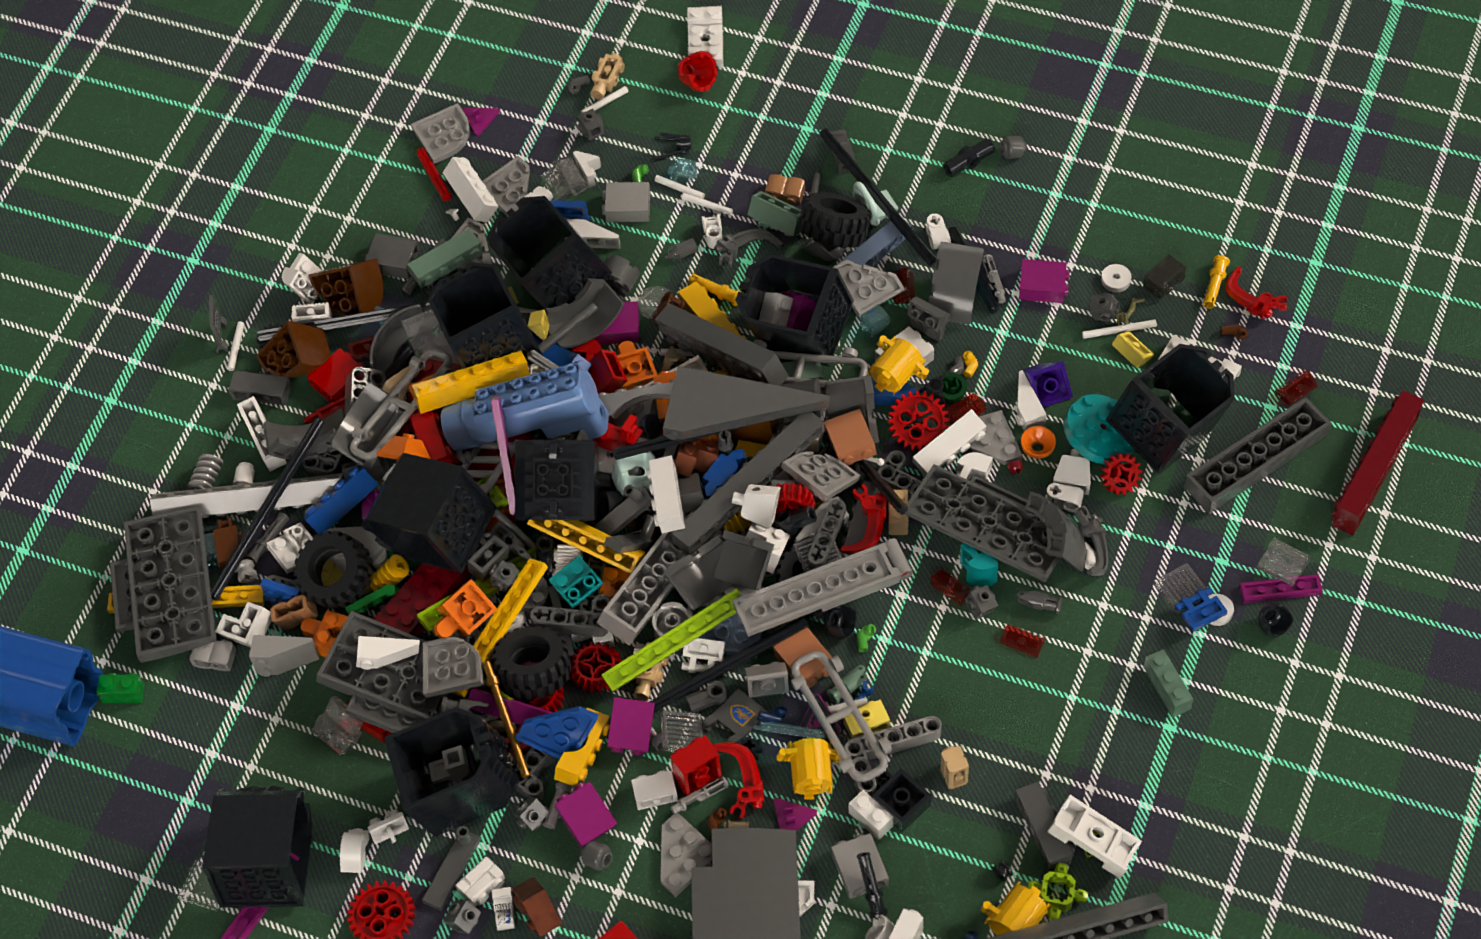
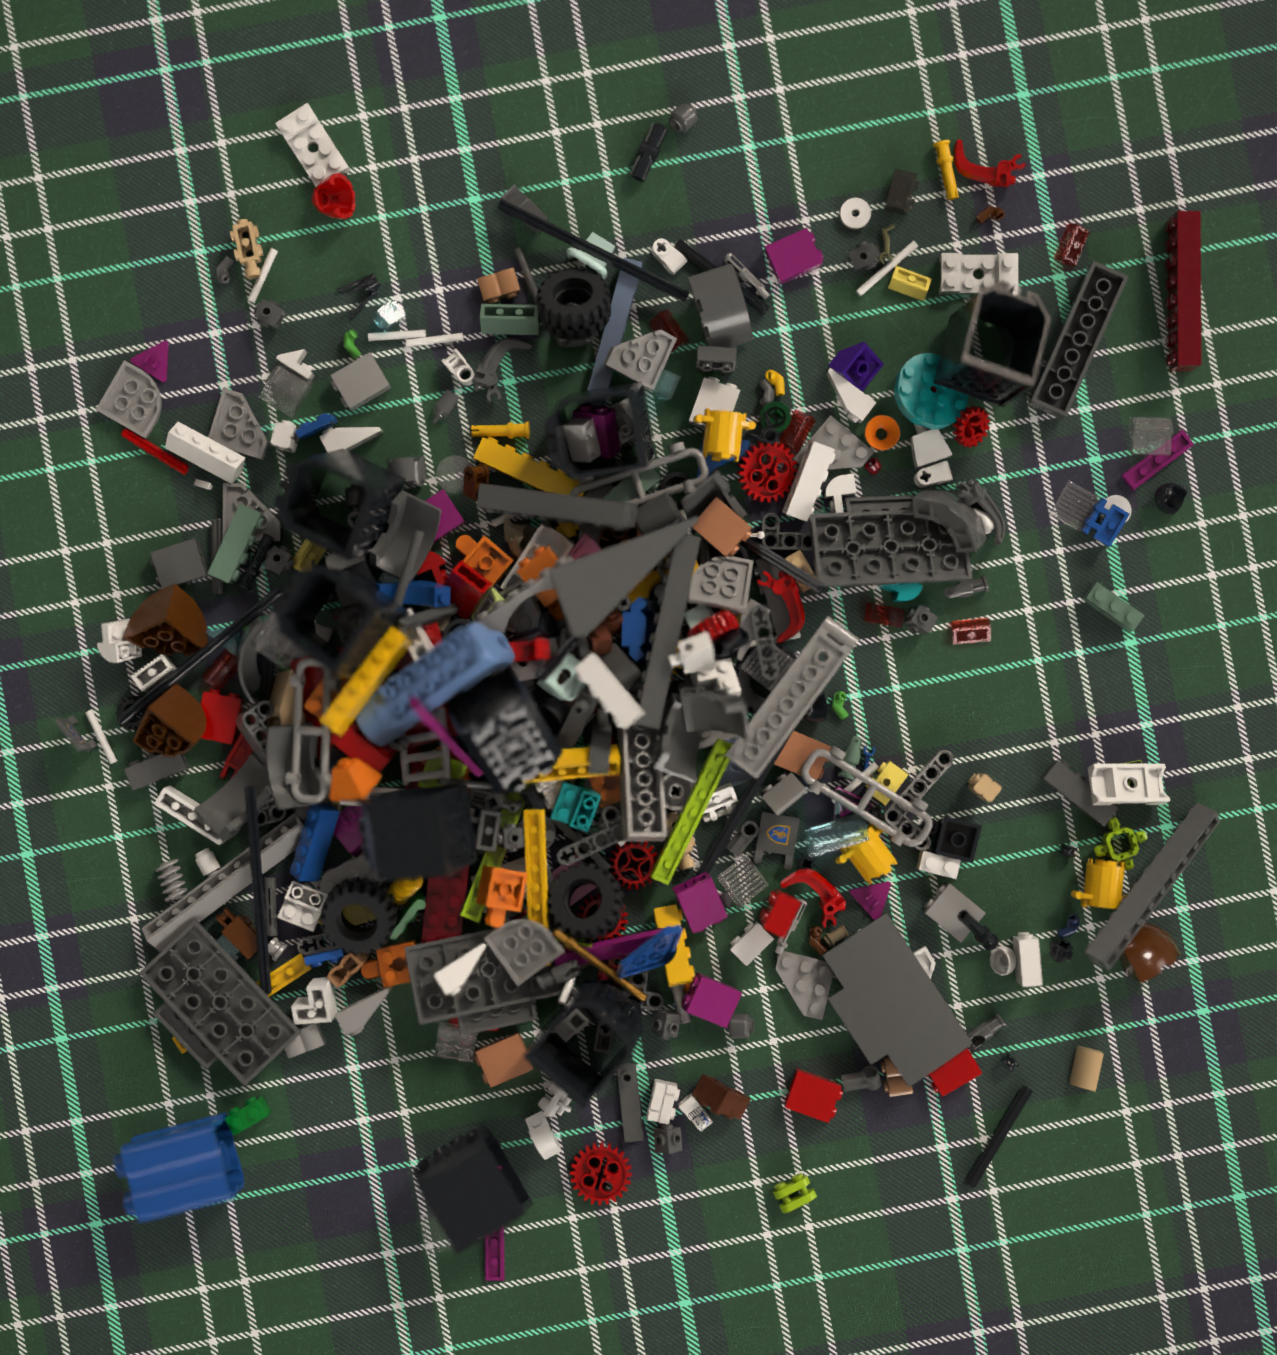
camera: 35 degrees left, 30 degrees up
light yellow slope [528,309,550,341] -> none
dark blue arm [757,705,787,724] -> none
none -> nougat brick [474,1031,534,1087]

